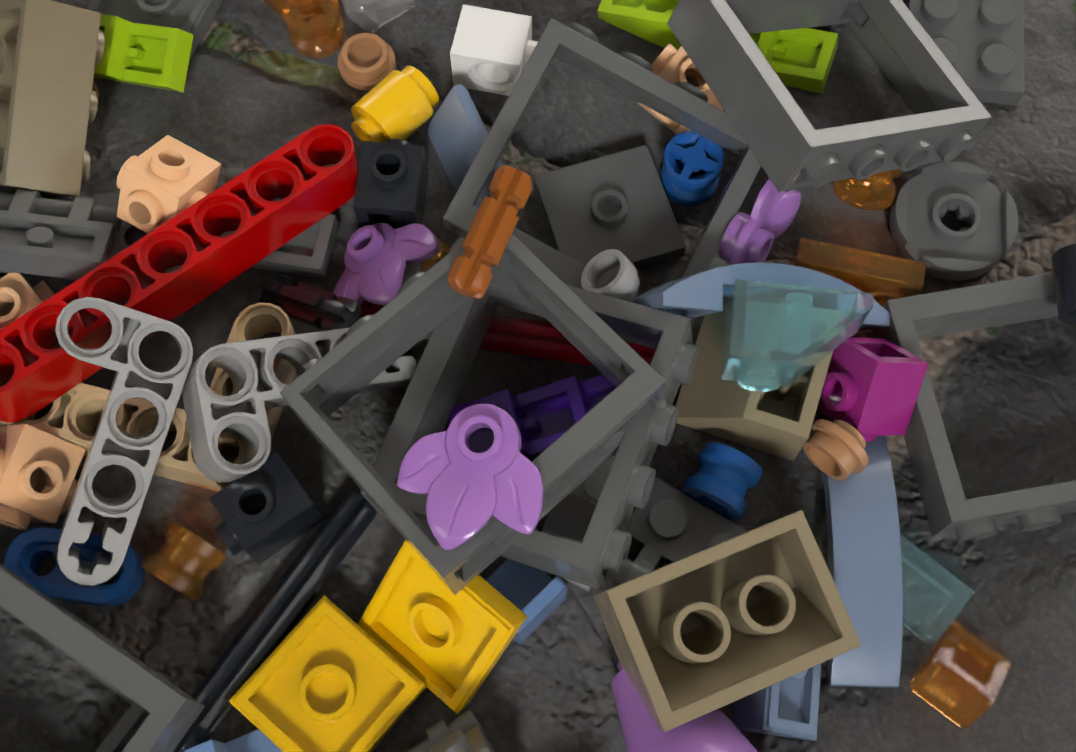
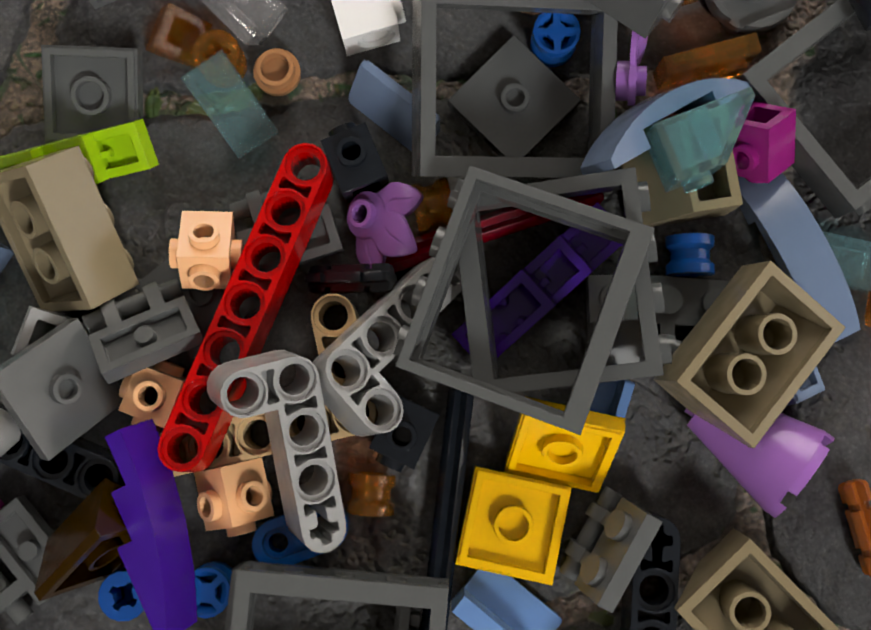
camera: 25 degrees left, 15 degrees up
yellow brick [351,66,439,143] -> none
medium lavender plate [397,403,544,551] -> none
dark orange axle [448,165,532,299] -> none
light grey hinge [581,249,640,302] -> none
medium nougat plate [803,419,869,481] -> none
none -> clear light blue tile [181,49,278,159]

